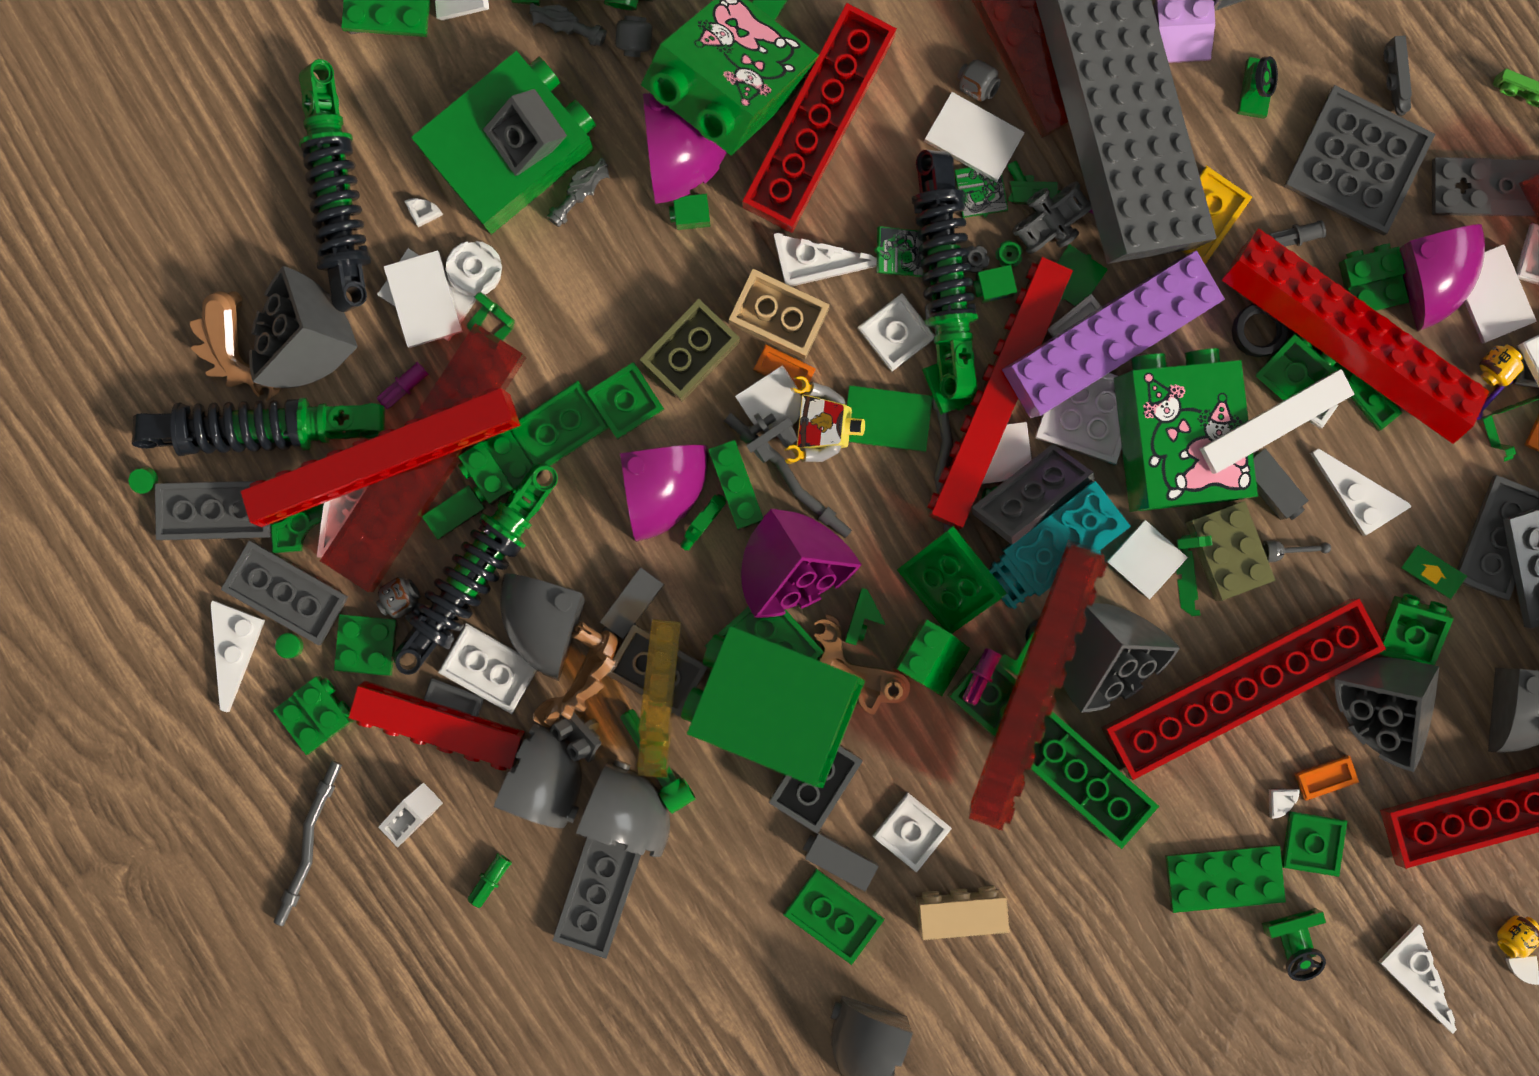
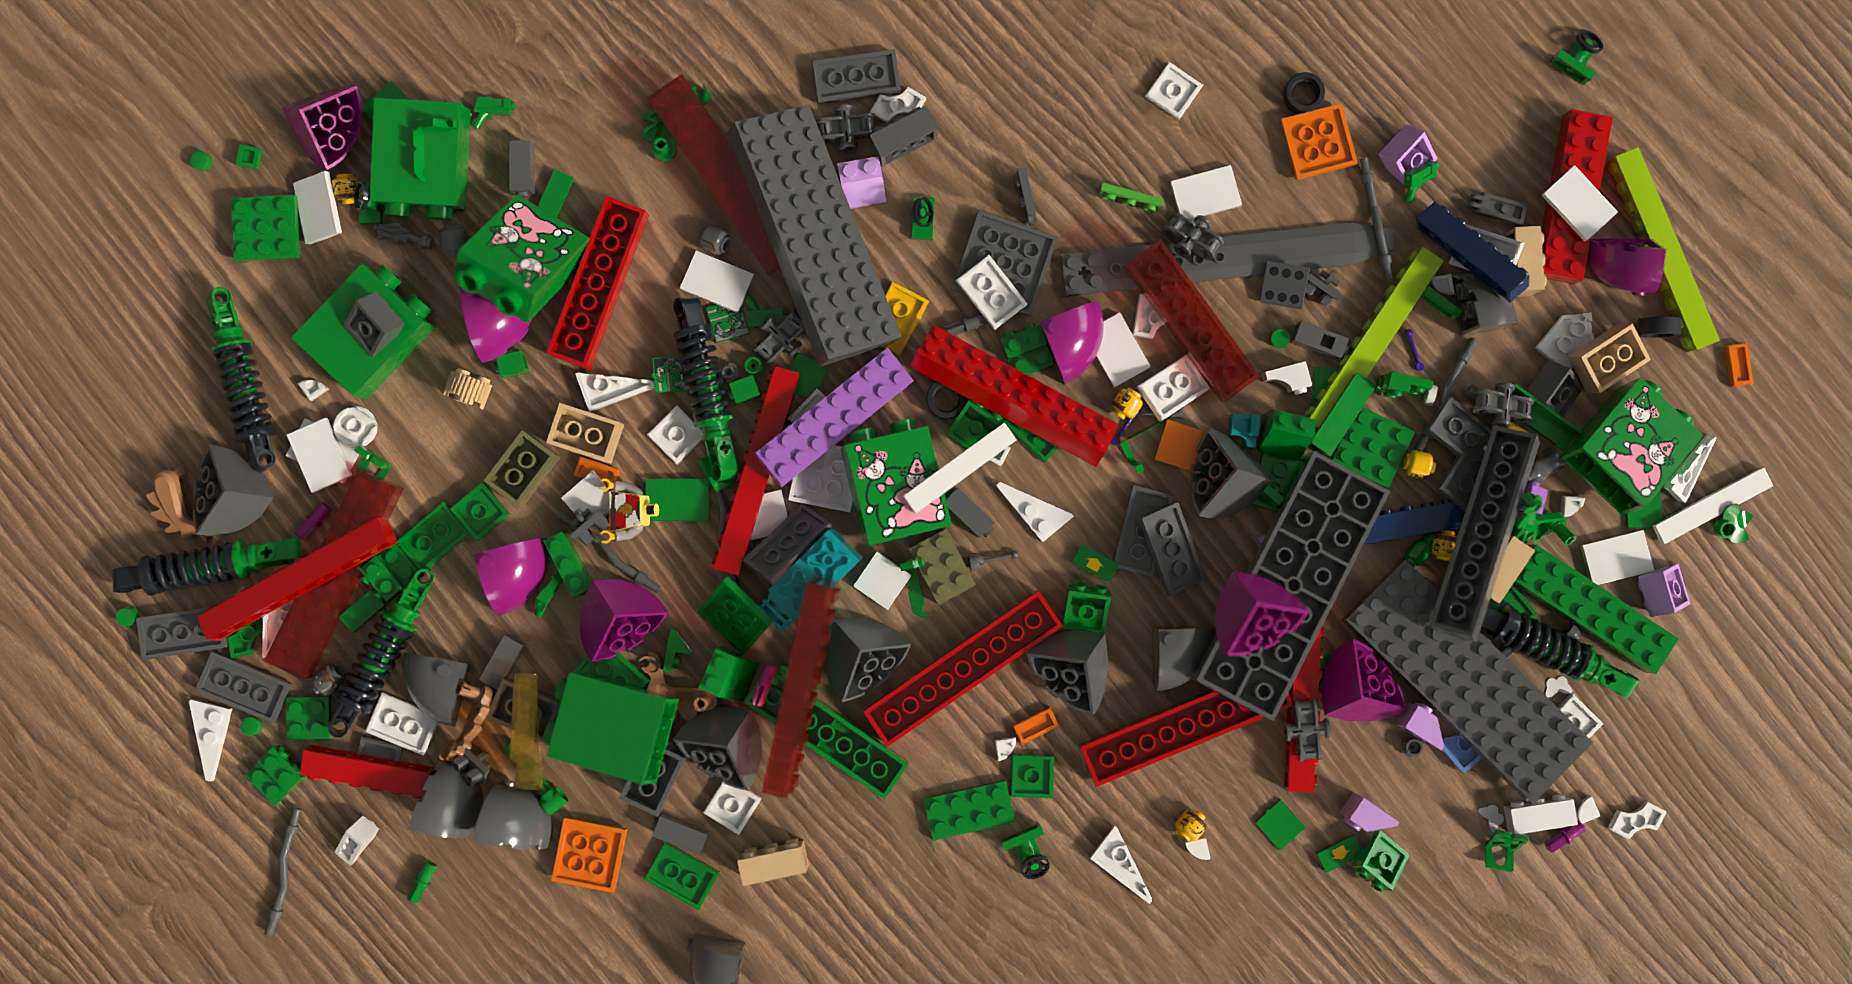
camera: 10 degrees left, 0 degrees up
dark grey piece [546,158,610,227] -> none
dark grey plate [552,838,641,959] -> none
none -> tan brick [442,368,492,409]
none -> orange plate [551,817,628,893]
none -> dark grey brick [674,707,762,791]
none -> white tile [956,255,1028,331]

